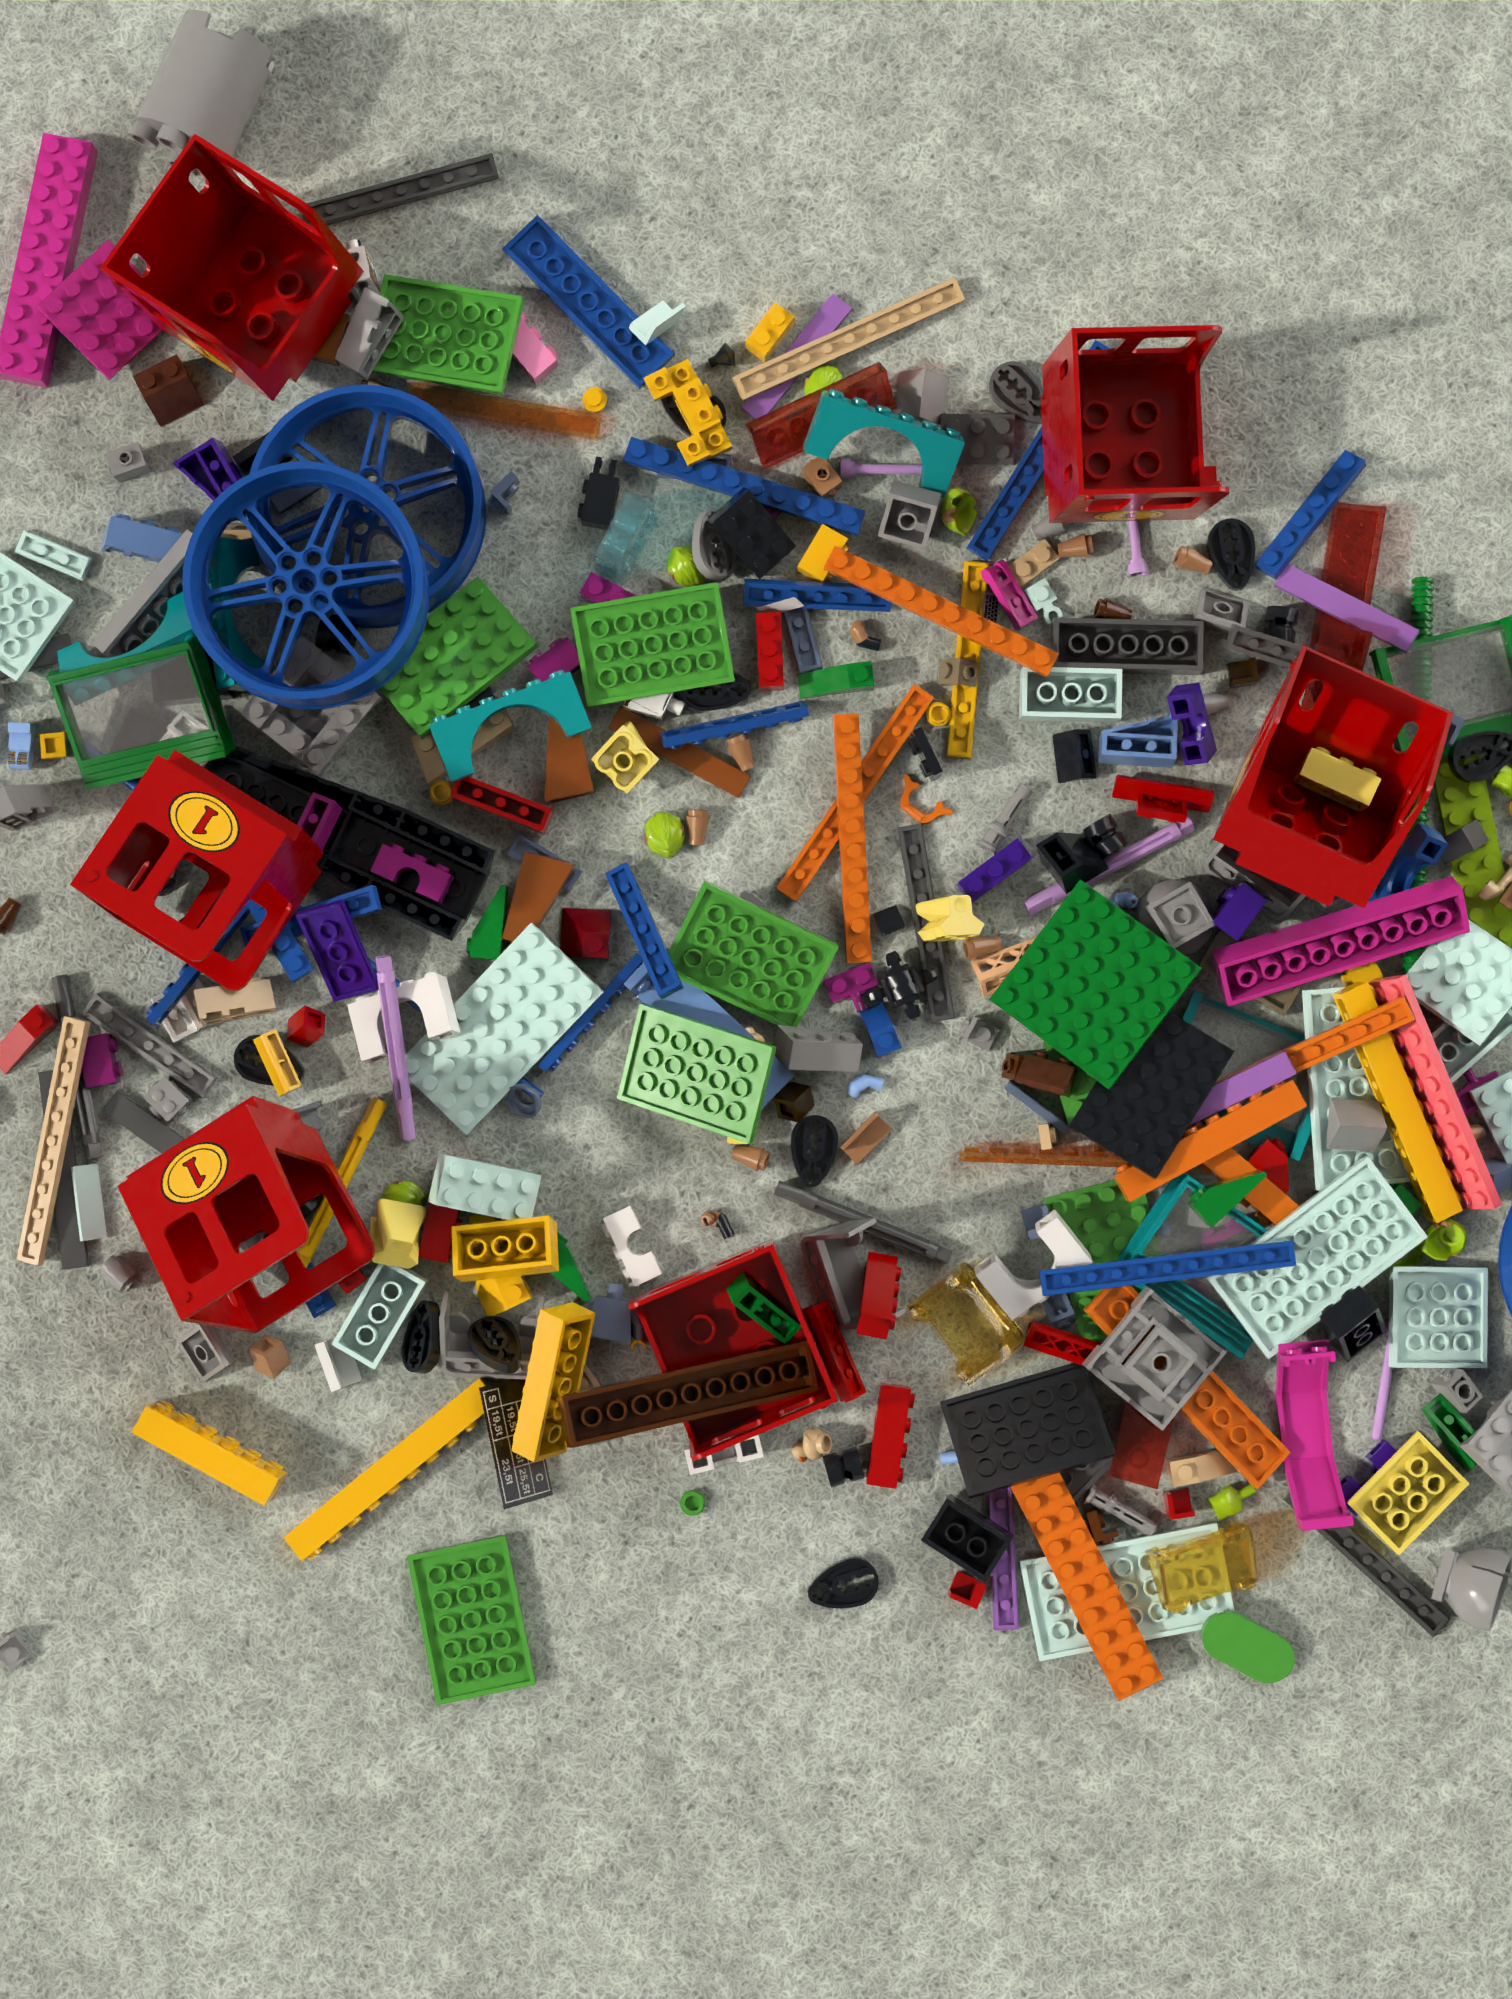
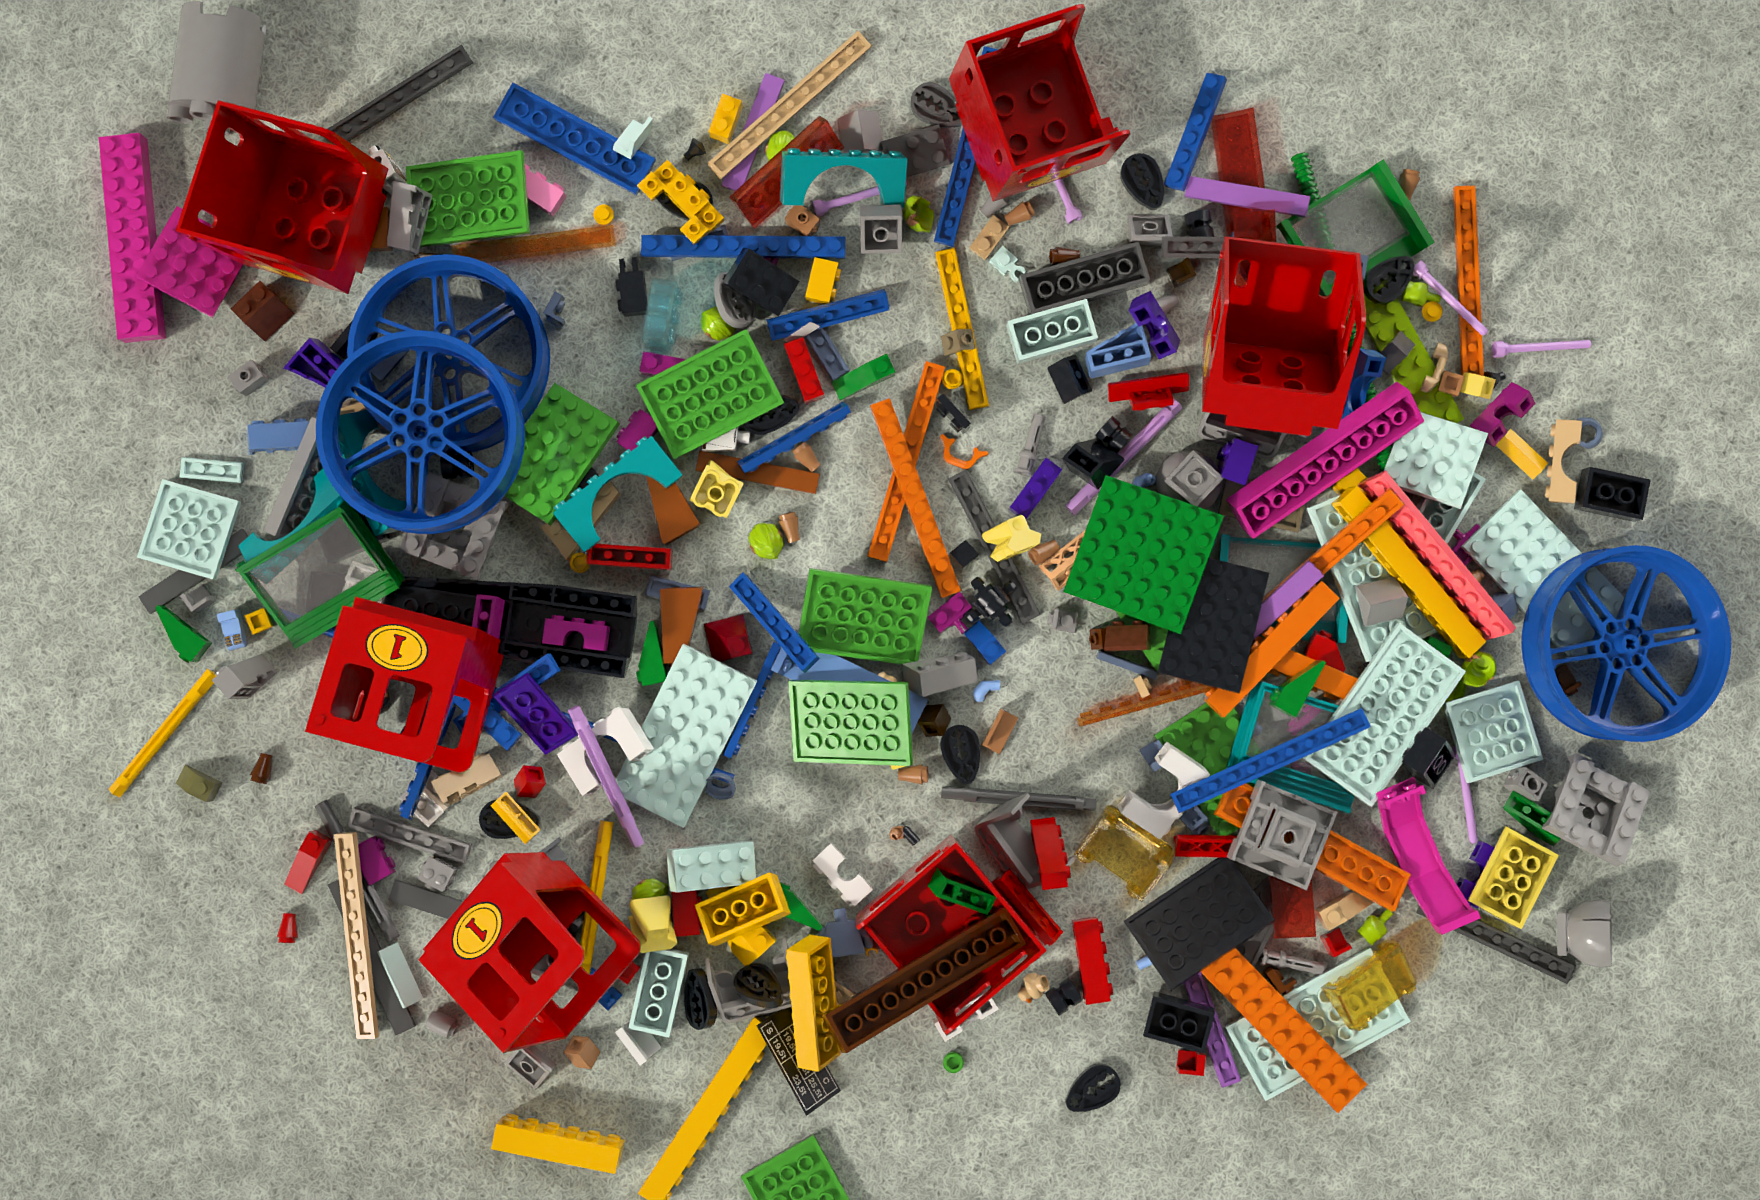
camera: 25 degrees left, 0 degrees up
orange plate [824,546,1059,677] -> none
arm [850,620,881,651] -> none
dark pink plate [981,560,1038,630] -> none
sticker [982,591,999,623] -> none
medium nougat cone [1173,545,1212,575] -> none
bright green tile [1201,1610,1295,1683] -> none
light yellow slope [1292,747,1381,813] -> none

